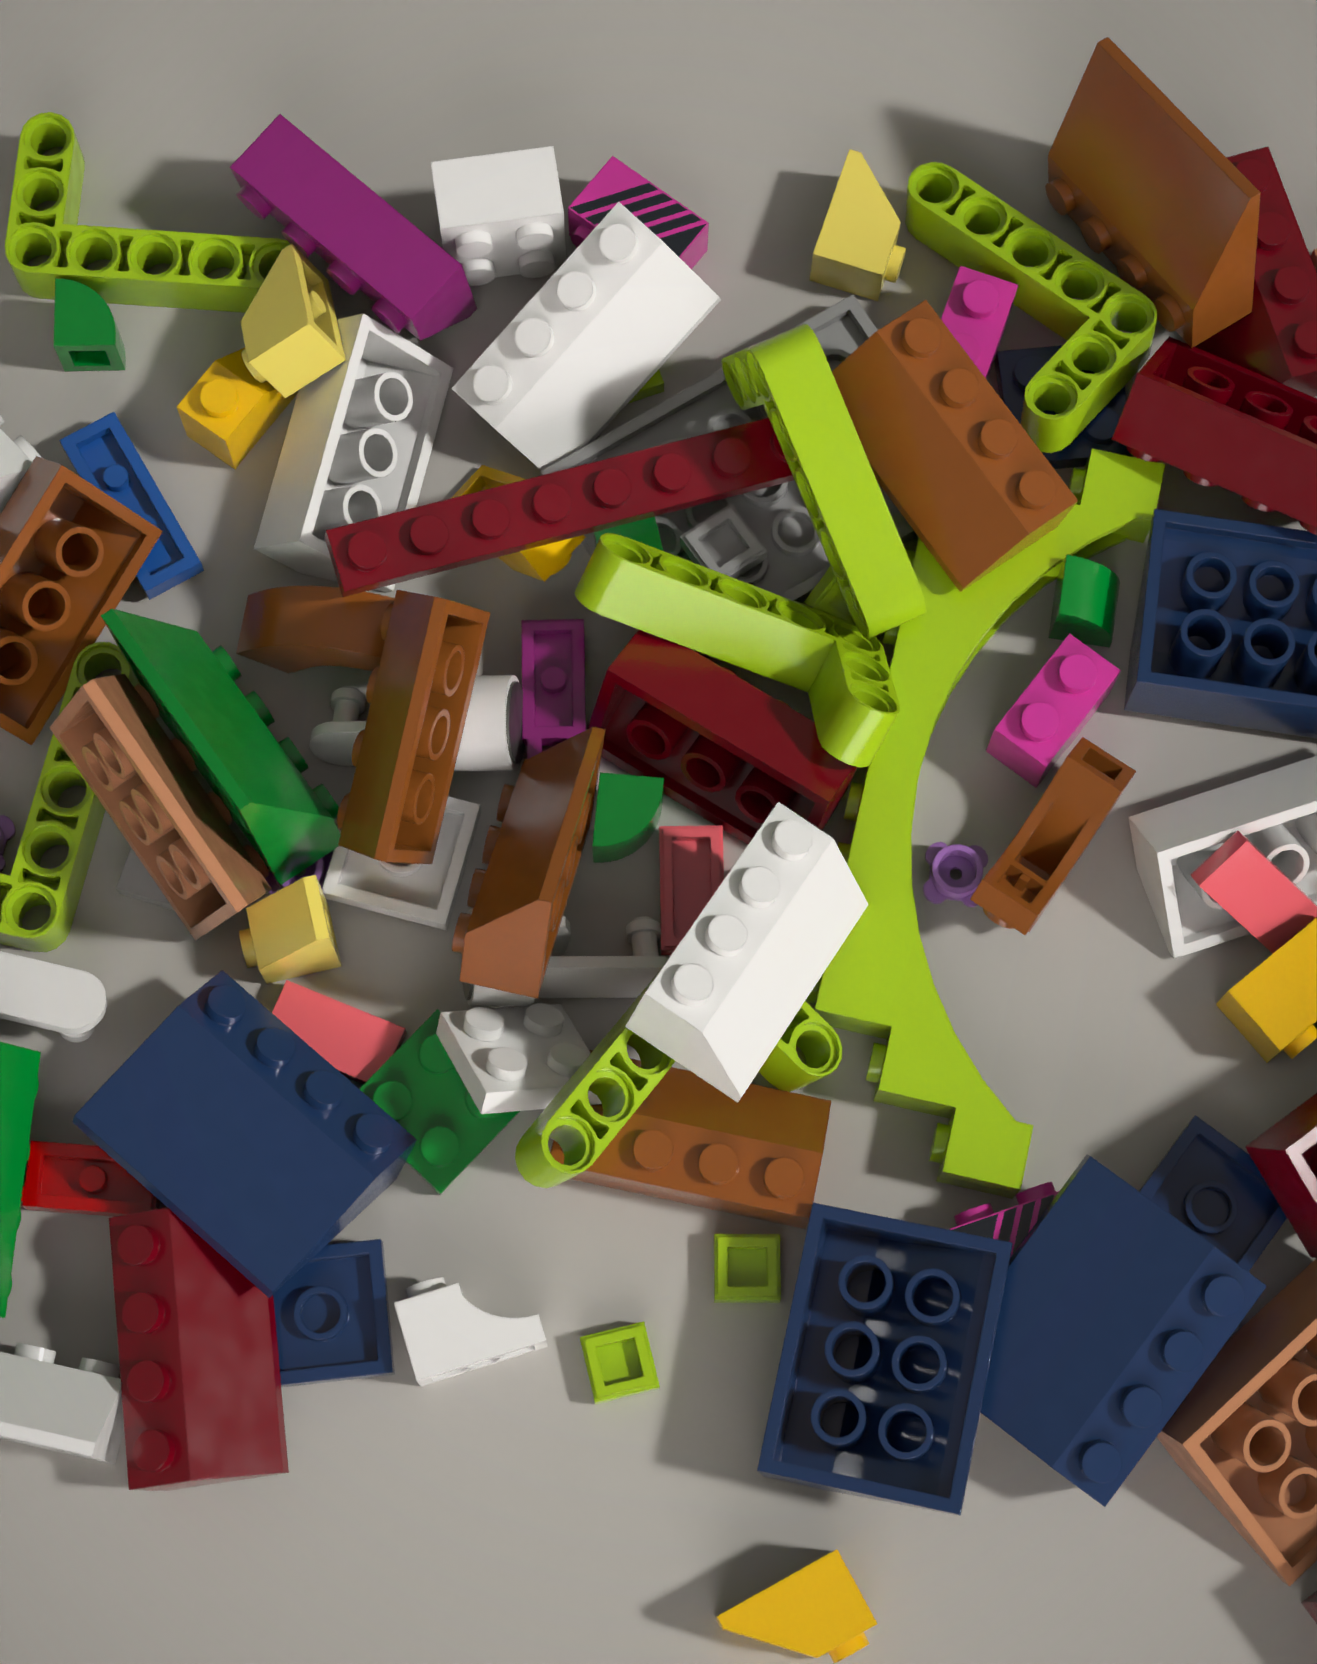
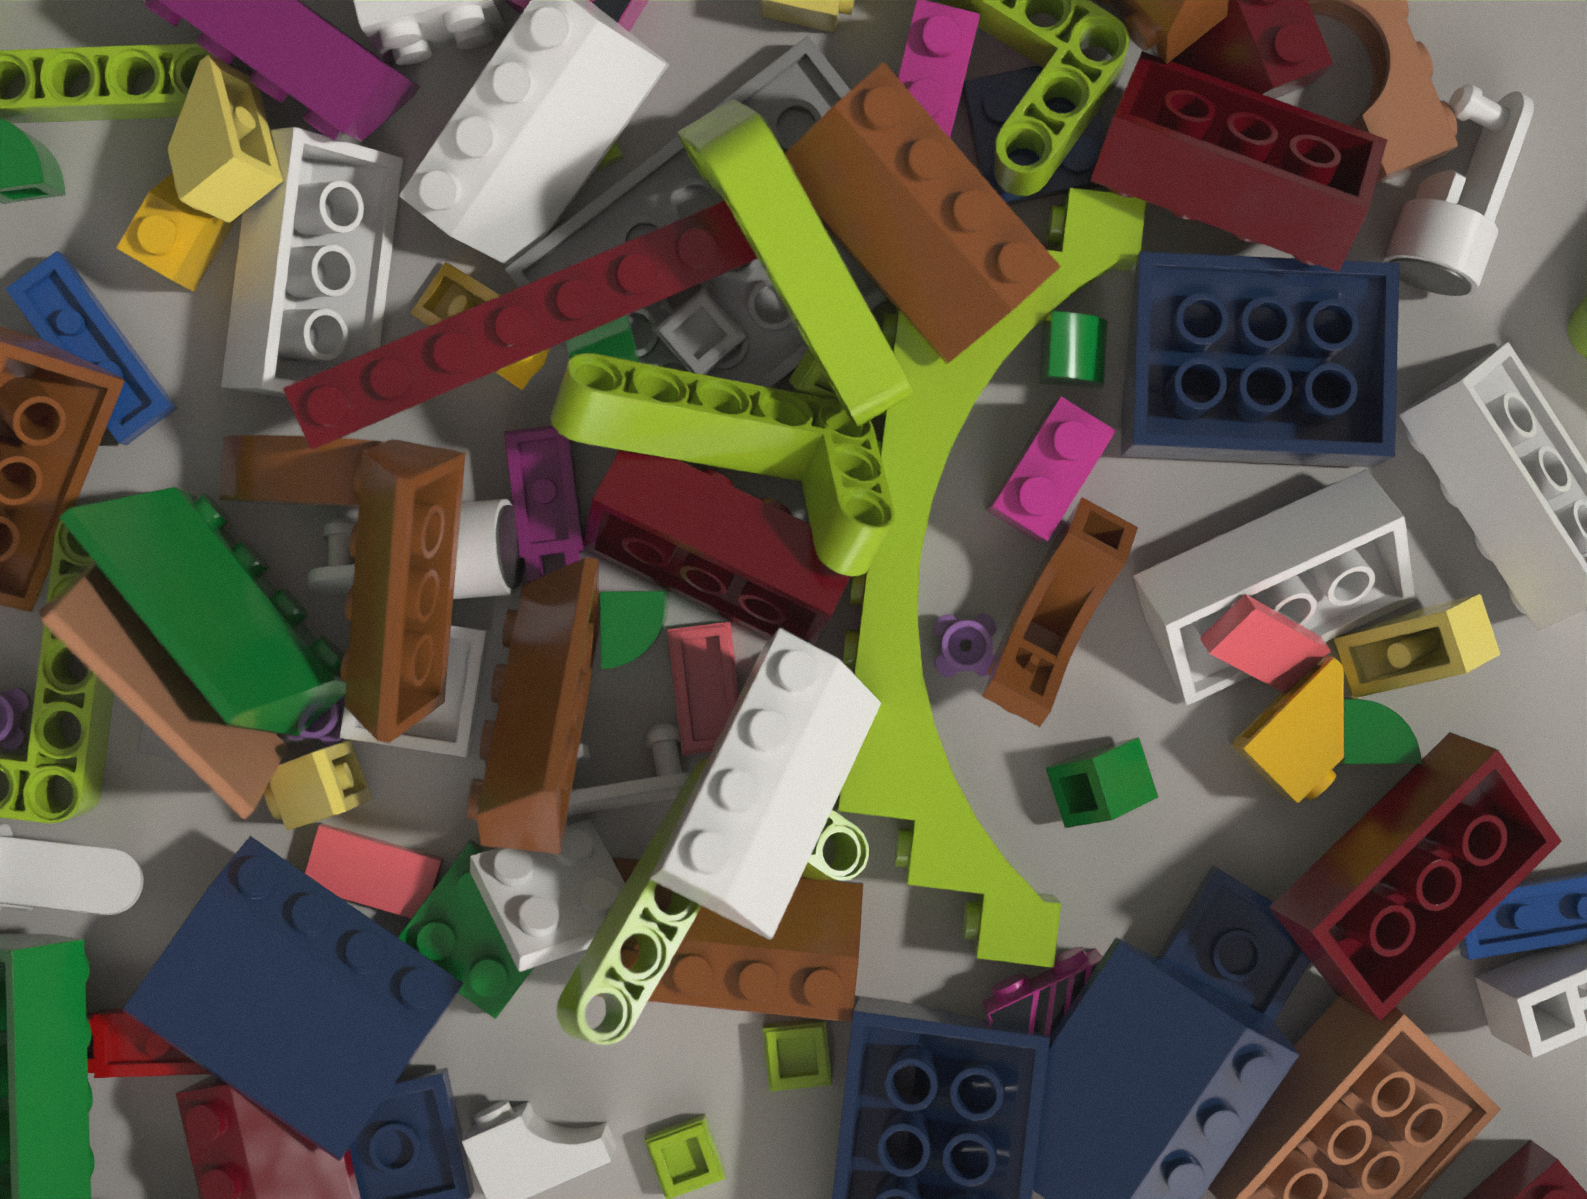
camera: 10 degrees left, 15 degrees up
none -> green brick [1045,737,1159,828]

